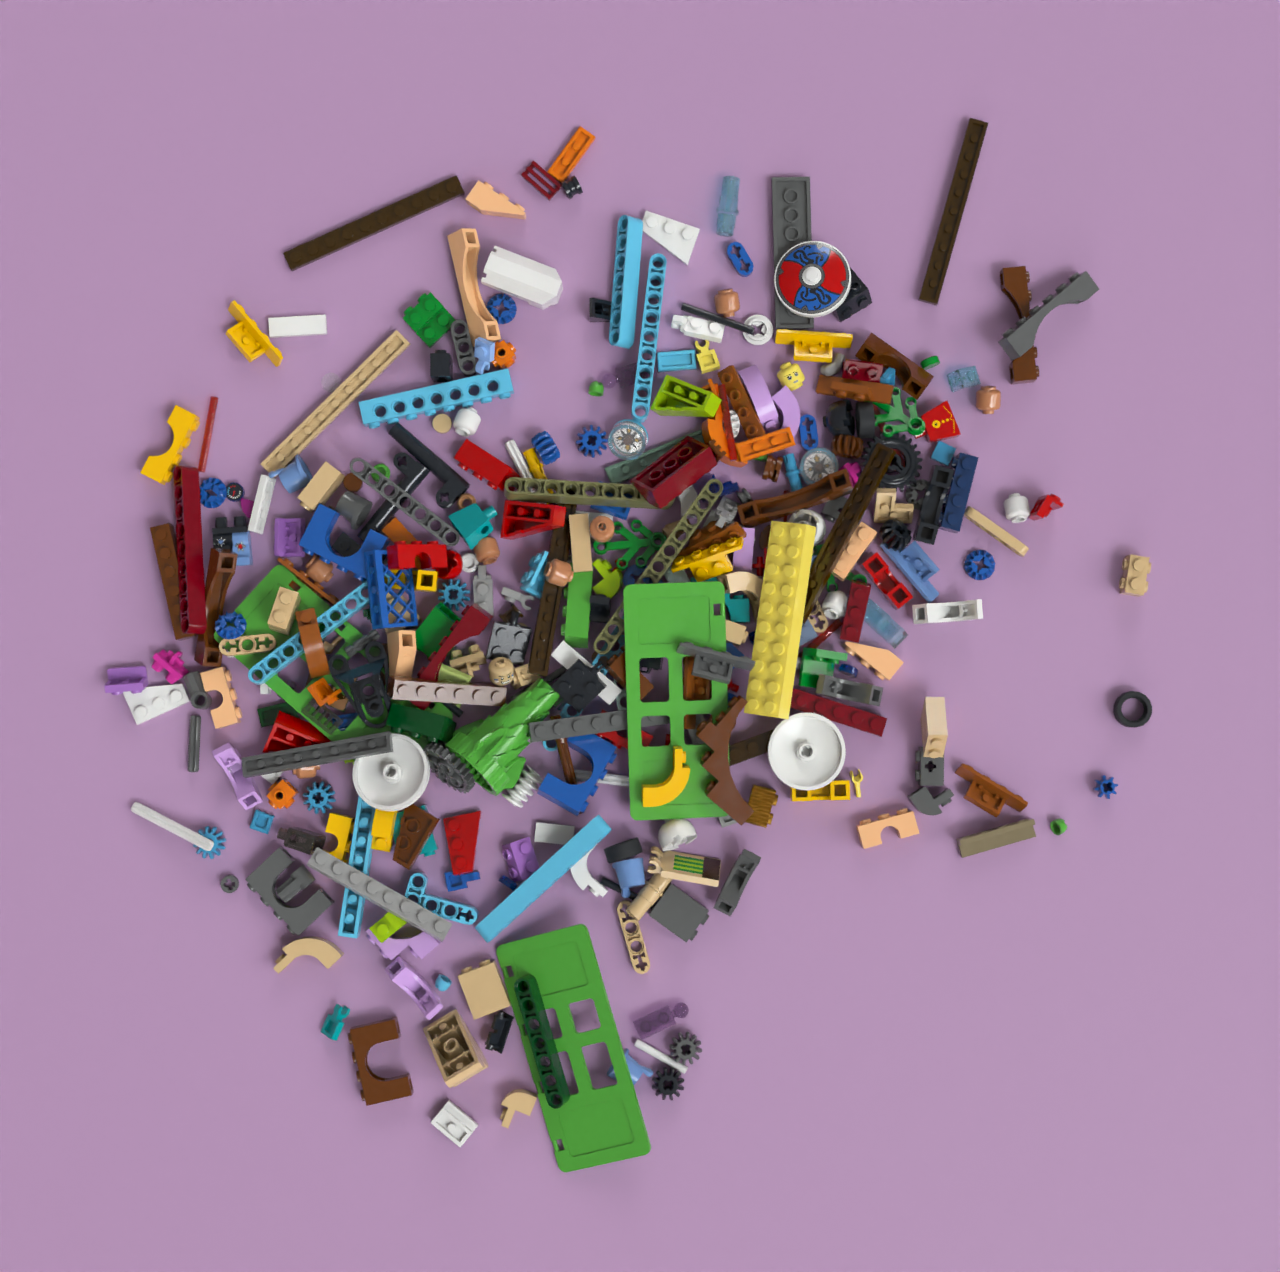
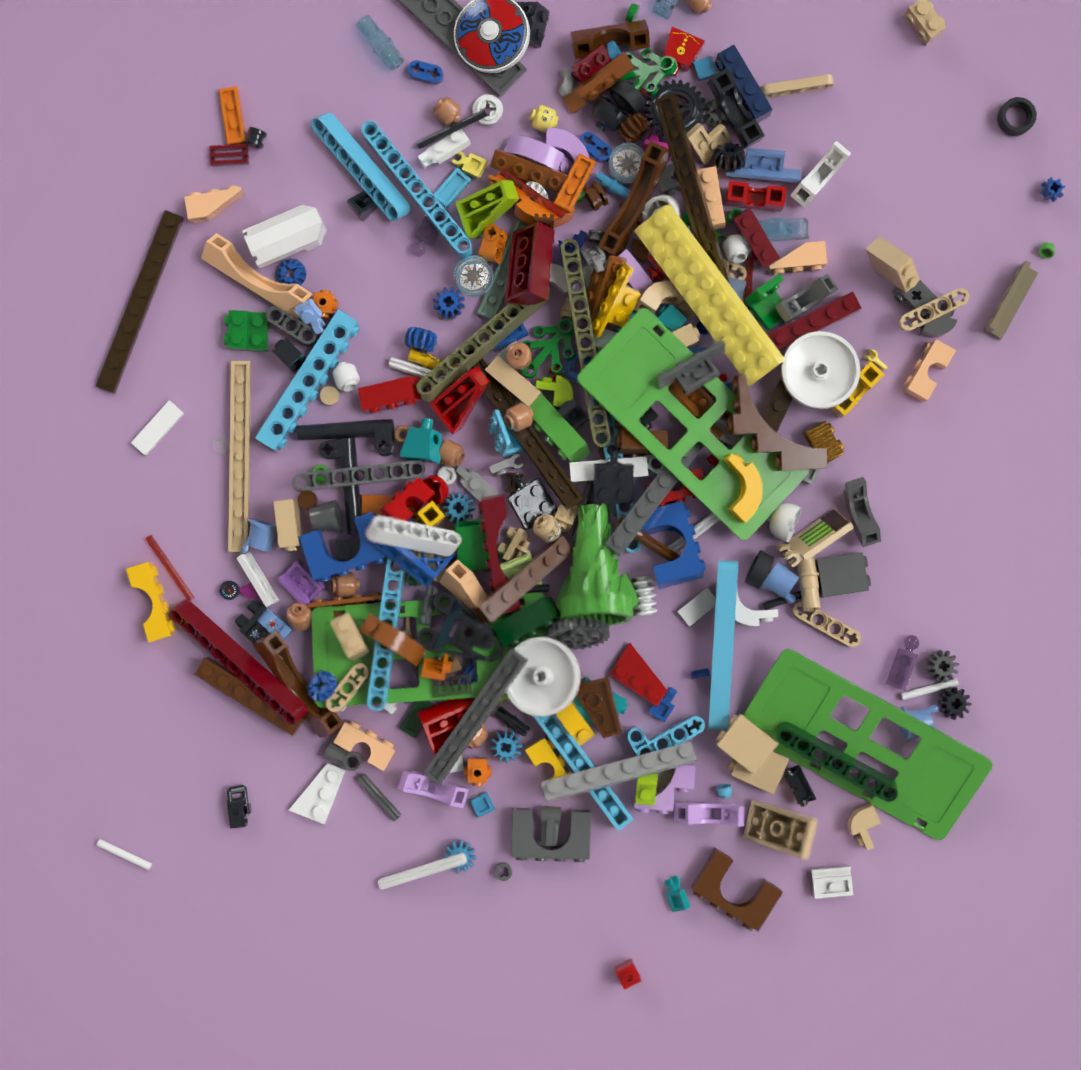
camera: 35 degrees left, 0 degrees up
medium lavender bracket [104,666,148,695] -> none
dark pink hips [151,649,190,684] -> none
blue gear [200,477,227,508] -> none
yellow bracket [226,300,283,367] -> none
tan arch [273,936,344,974] -> none
clear smoke torso [277,827,327,855] -> none
medium lavender bracket [502,837,539,882] -> none
bright green hinge [588,381,604,397] -> none
white wing [642,211,700,266] -> none
yellow bracket [775,329,853,363] -> none
clear blue tile [838,664,858,677] -> none
dark orange bracket [955,763,1028,817] -> none
blue gear [964,550,995,580] -> none
white head [1003,493,1030,523] -> none
red bracket [1028,494,1064,521] -> none
none -> black piece [227,785,252,829]
none -> nougat head [286,603,312,631]
none -> white beam [366,516,462,556]
none -> orange piece [478,224,508,263]
none -> black axle [494,706,530,737]
none -> red brick [614,958,641,990]
none -> tan brick [716,714,778,775]
none -> tan beam [898,288,969,332]

